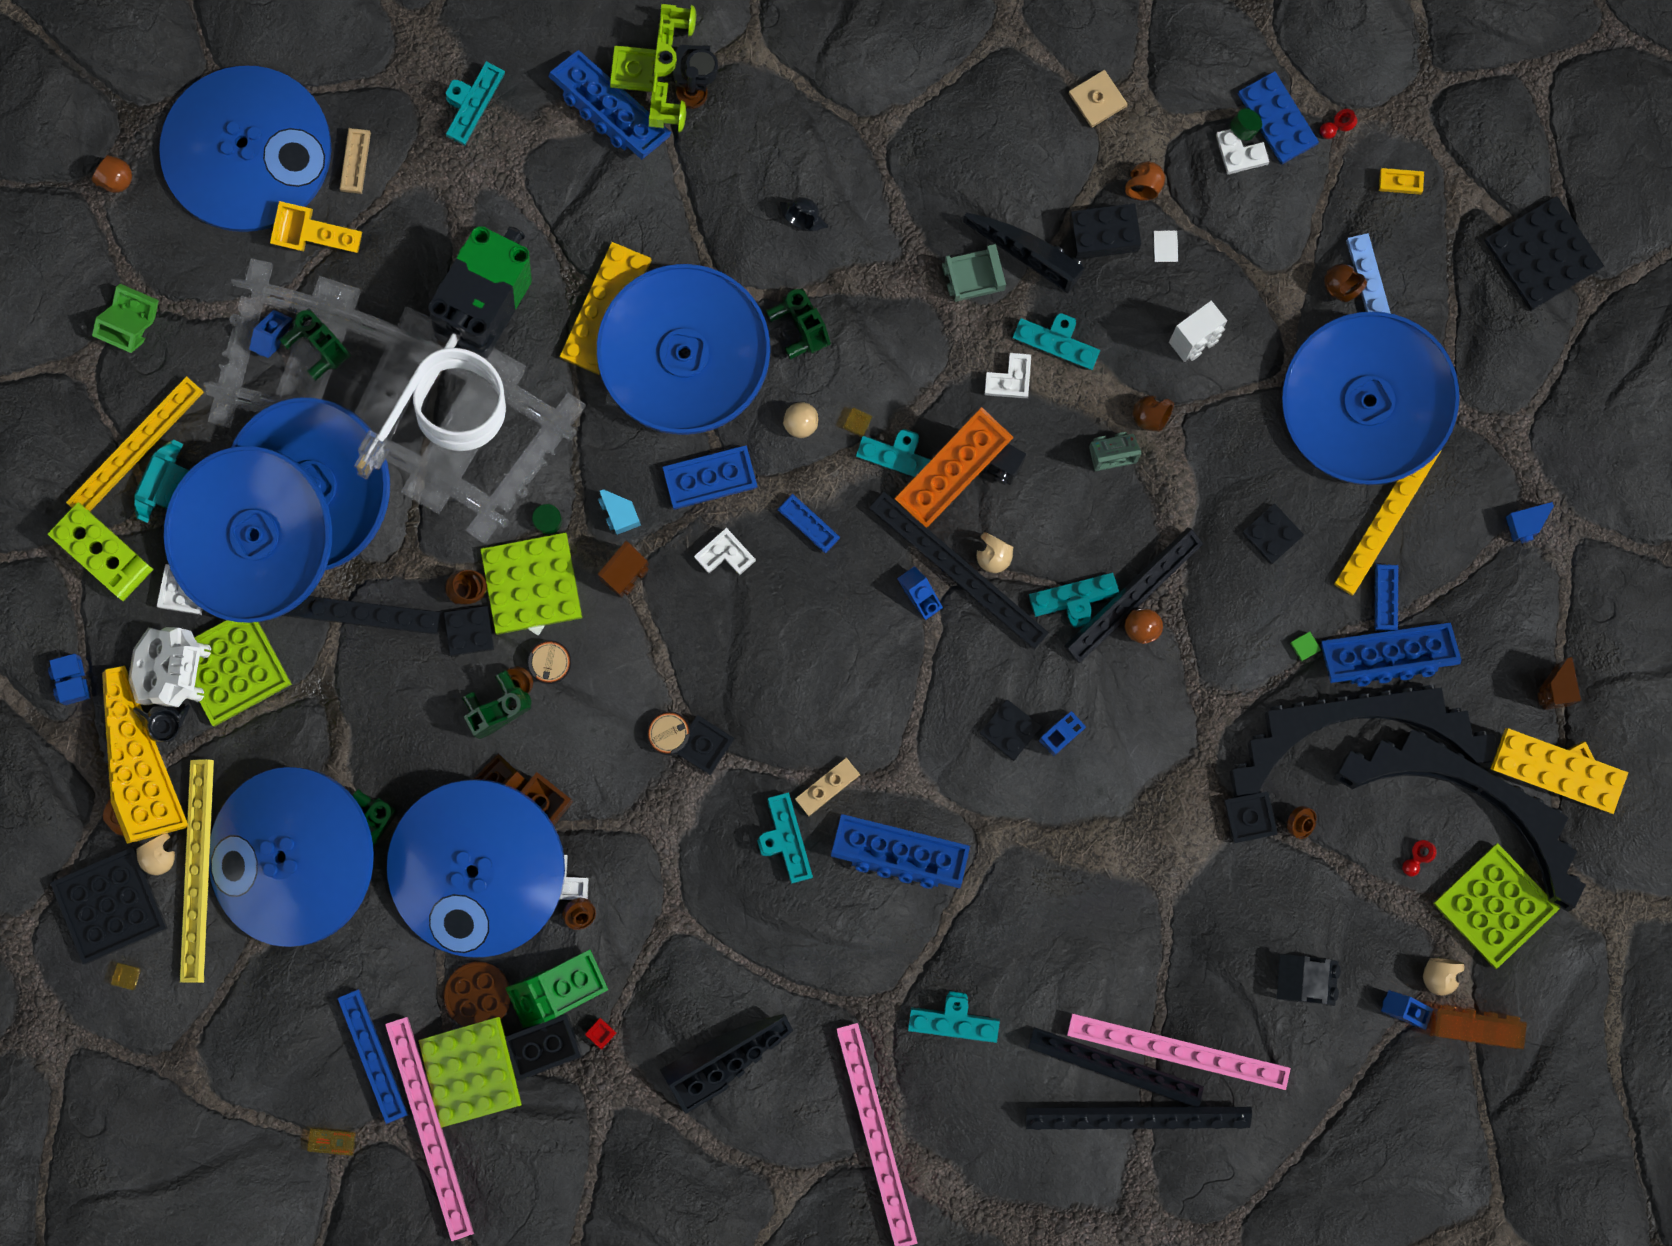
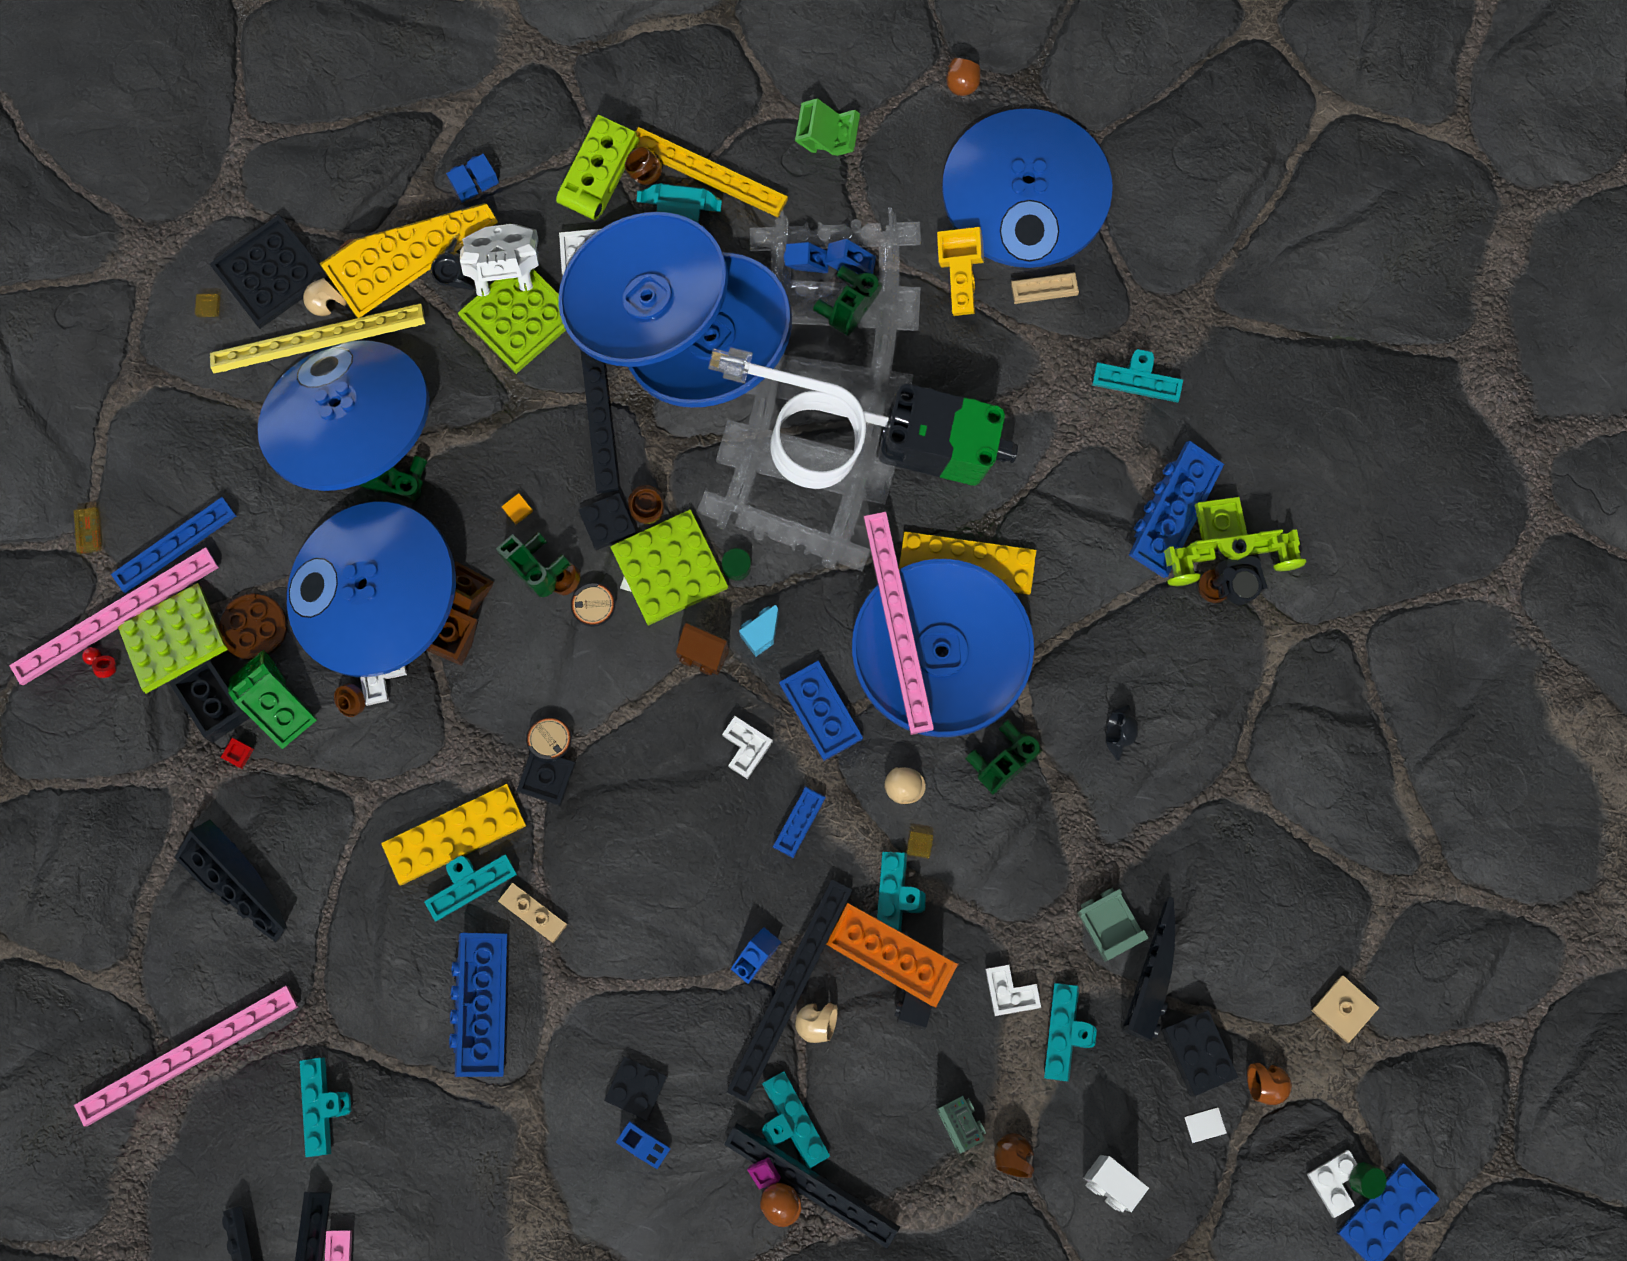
camera: 80 degrees right, 5 degrees down
none -> red plate [82,647,117,678]
none -> yellow plate [381,784,527,886]
none -> light orange tile [501,493,533,525]
none -> reddish brown helmet [625,147,662,185]
none -> magenta tile [747,1158,781,1189]
none -> blue slope [784,242,828,273]
none -> bright pink plate [864,512,934,735]

